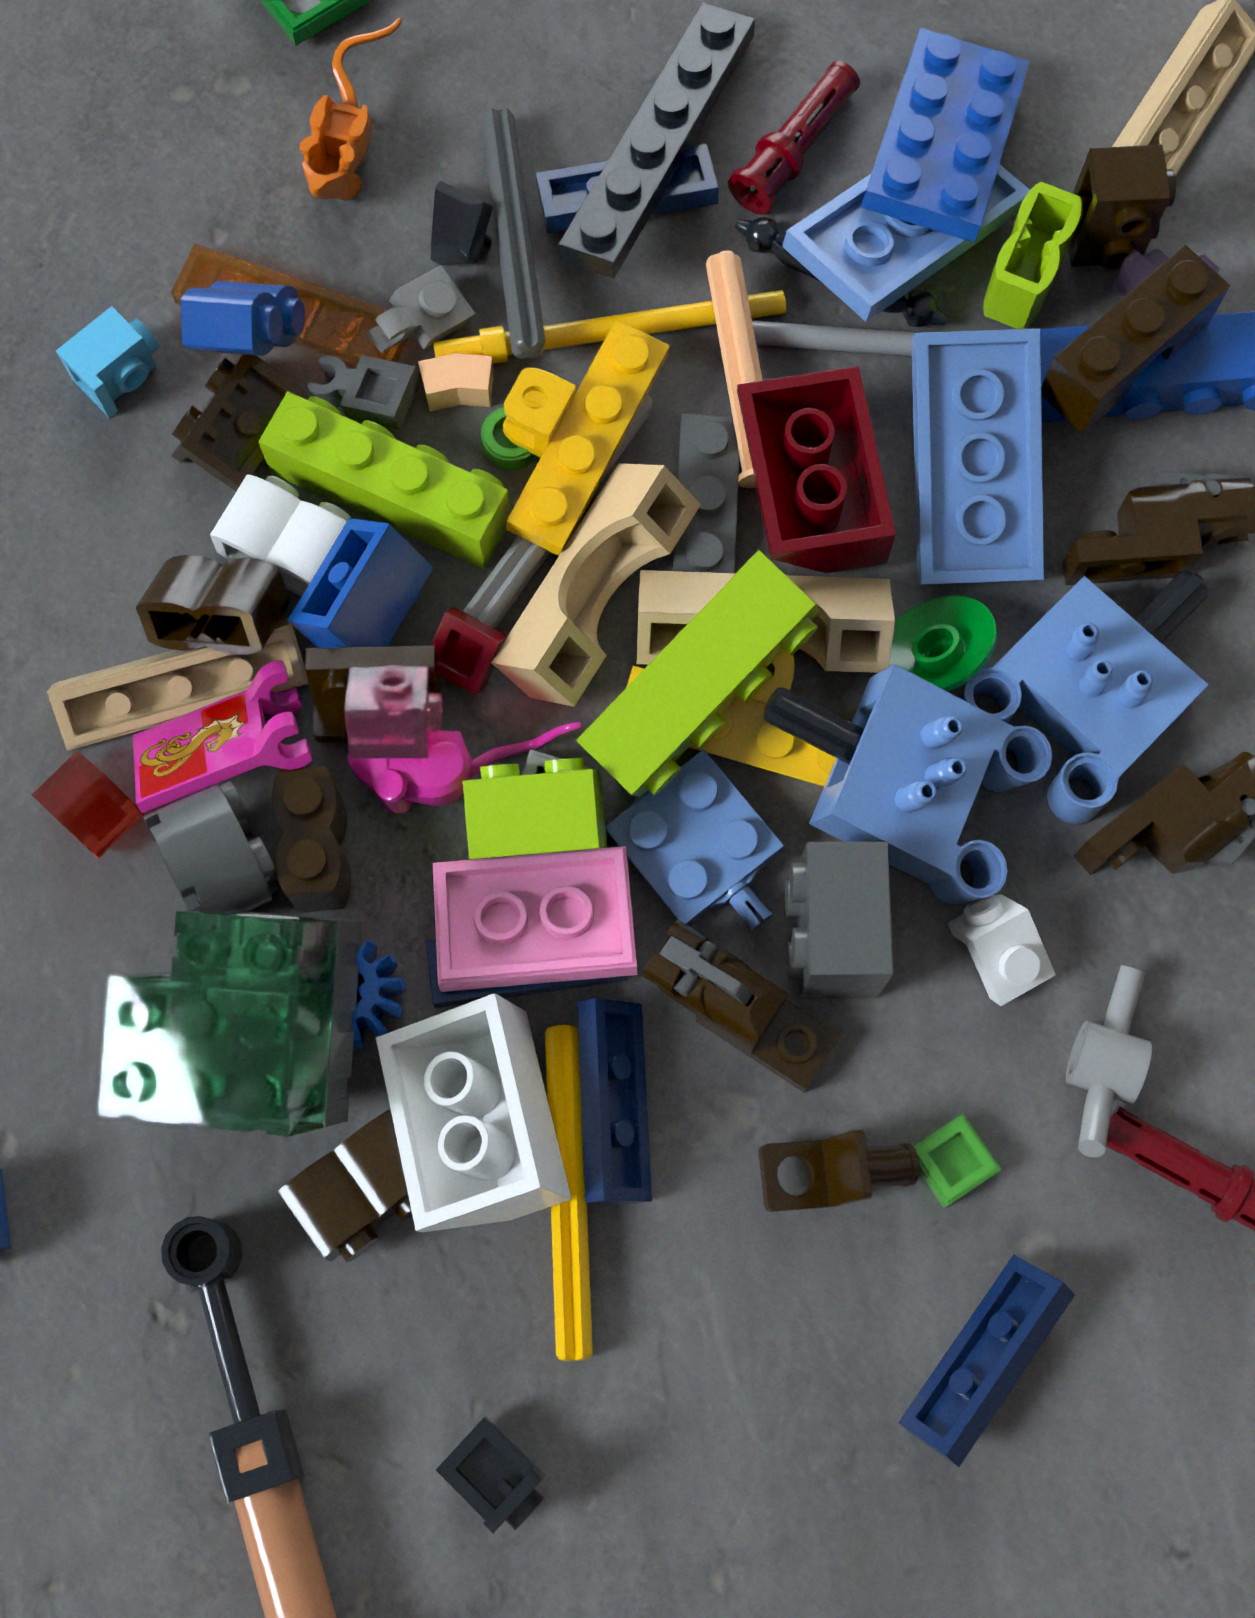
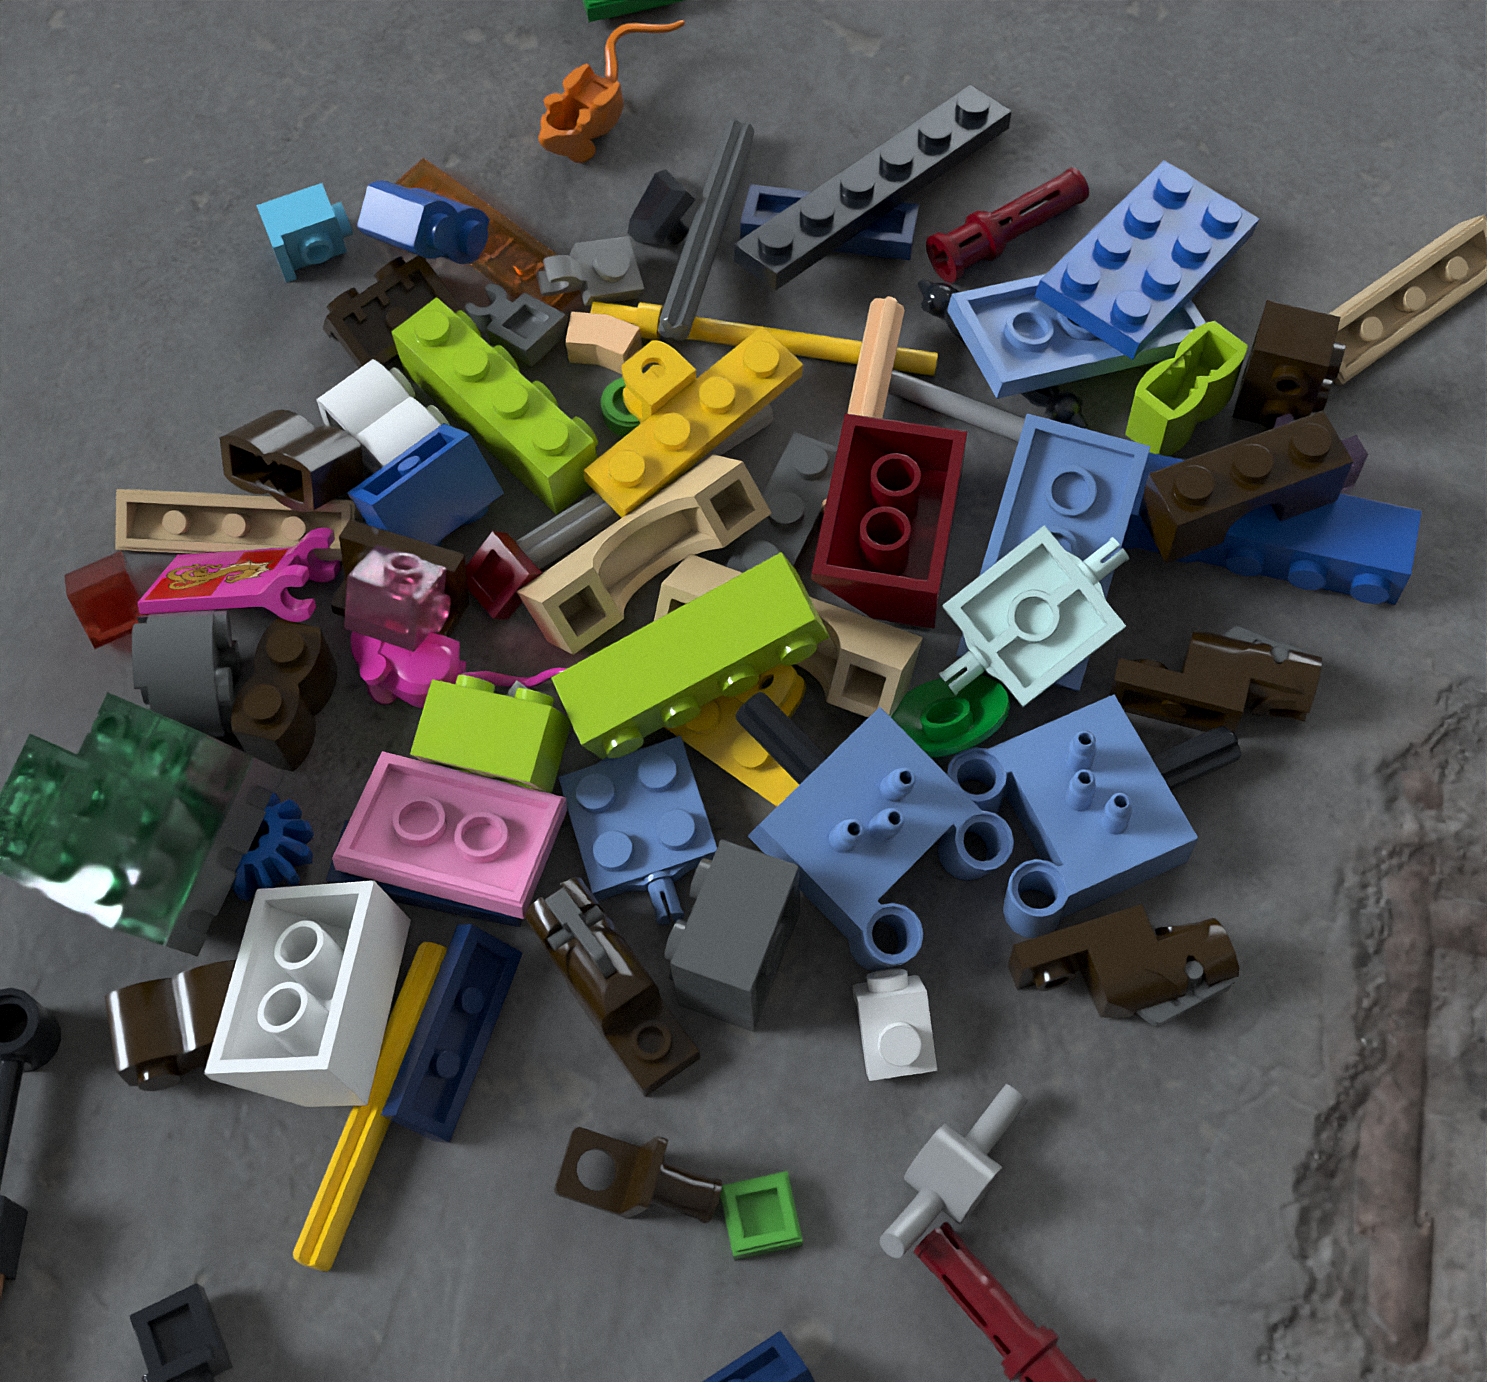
camera: 25 degrees right, 10 degrees down
none -> light aqua plate [938,525,1129,708]

